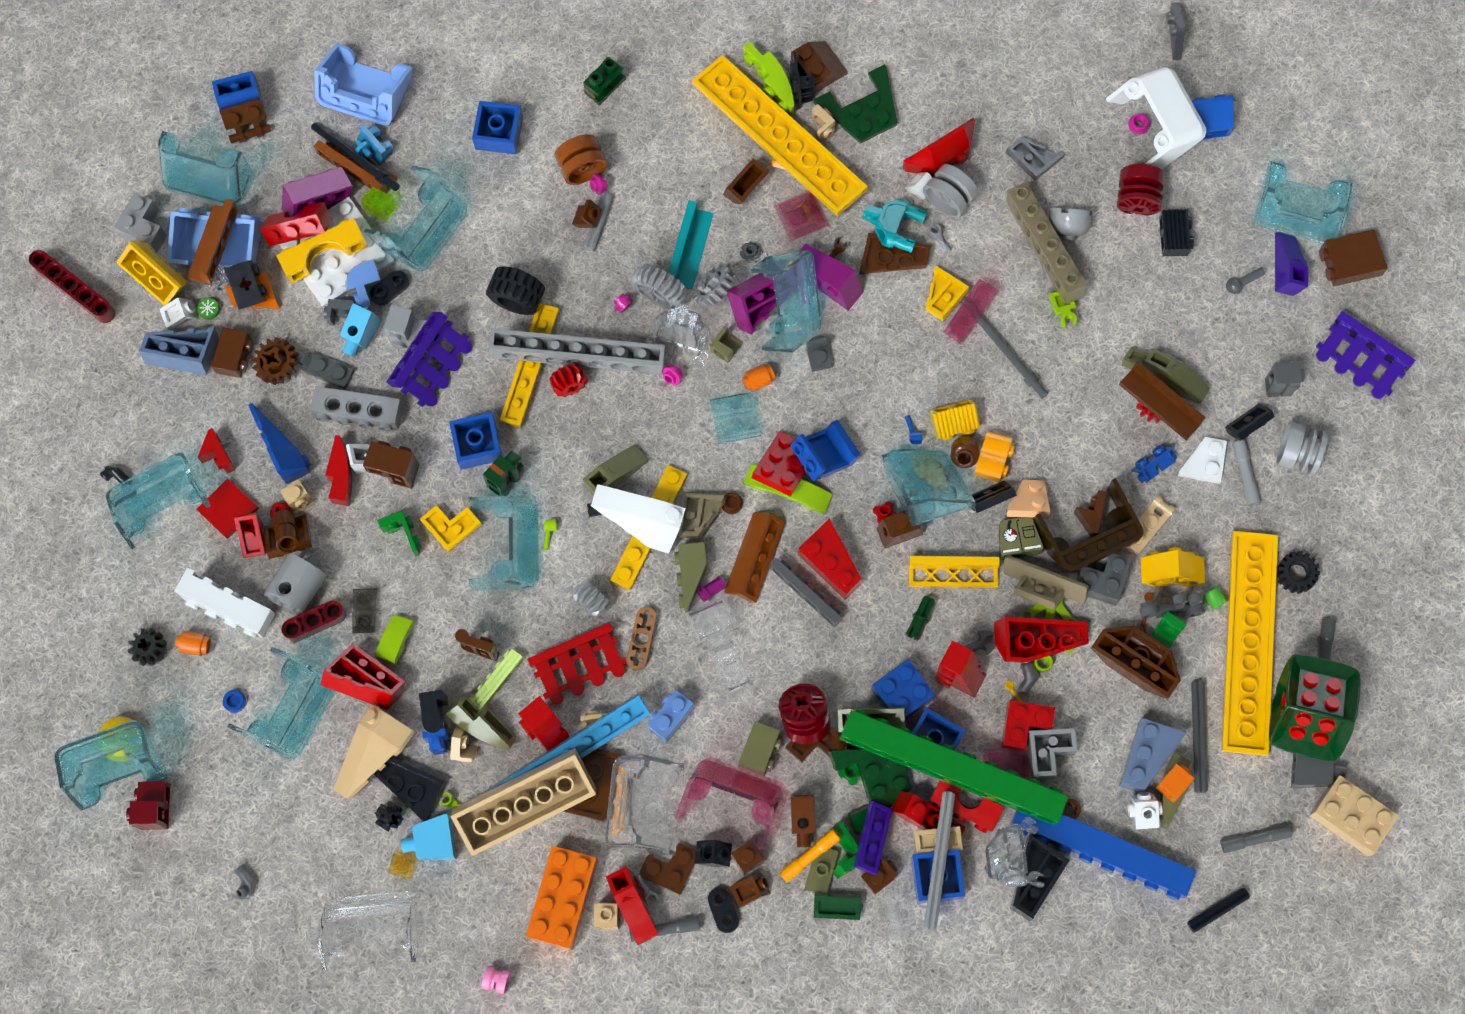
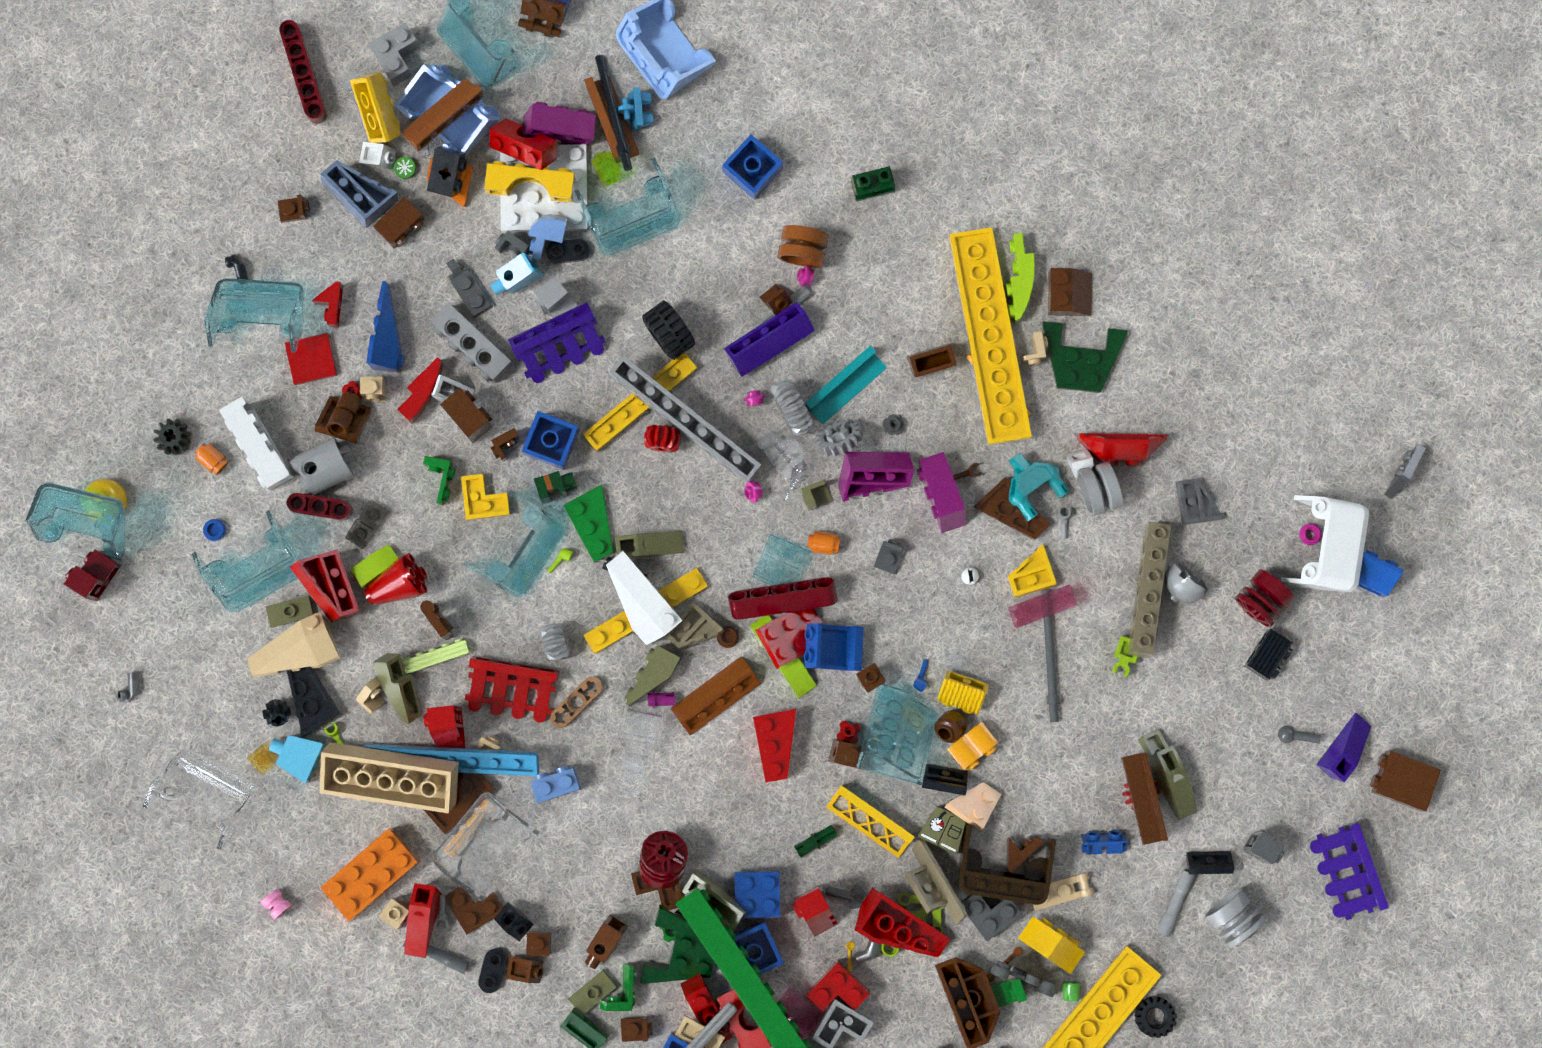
camera: 30 degrees right, 10 degrees up
red slope [234,513,266,558] -> none
reddish brown gear [252,337,299,385] -> none
black hips [419,690,451,755] -> none
clear pink windscreen [675,760,782,853] -> none
olive brick [738,721,783,776] -> none
clear light blue windscreen [751,250,822,353] -> none
dark grey plate [770,558,841,628] -> none
clear pink slope [774,191,829,242] -> none
light orange piece [779,828,841,883] -> none
black hinge [789,52,814,108] -> none
dark purple tile [854,801,893,875] -> none
white wing [1178,437,1227,484] -> none
clear light blue windscreen [1254,161,1353,244] -> none
none -> olive plate [266,595,314,628]
none -> reddish brown bracket [278,194,310,223]
none -> red cone [364,553,428,605]
none -> reddish brown bracket [490,428,520,461]
none -> green wing [563,484,614,563]
none -> dark purple brick [724,302,815,377]
none -> dark red beam [728,577,838,620]
none -> reddish brown bracket [856,663,886,693]
none -> white hinge [961,567,979,585]

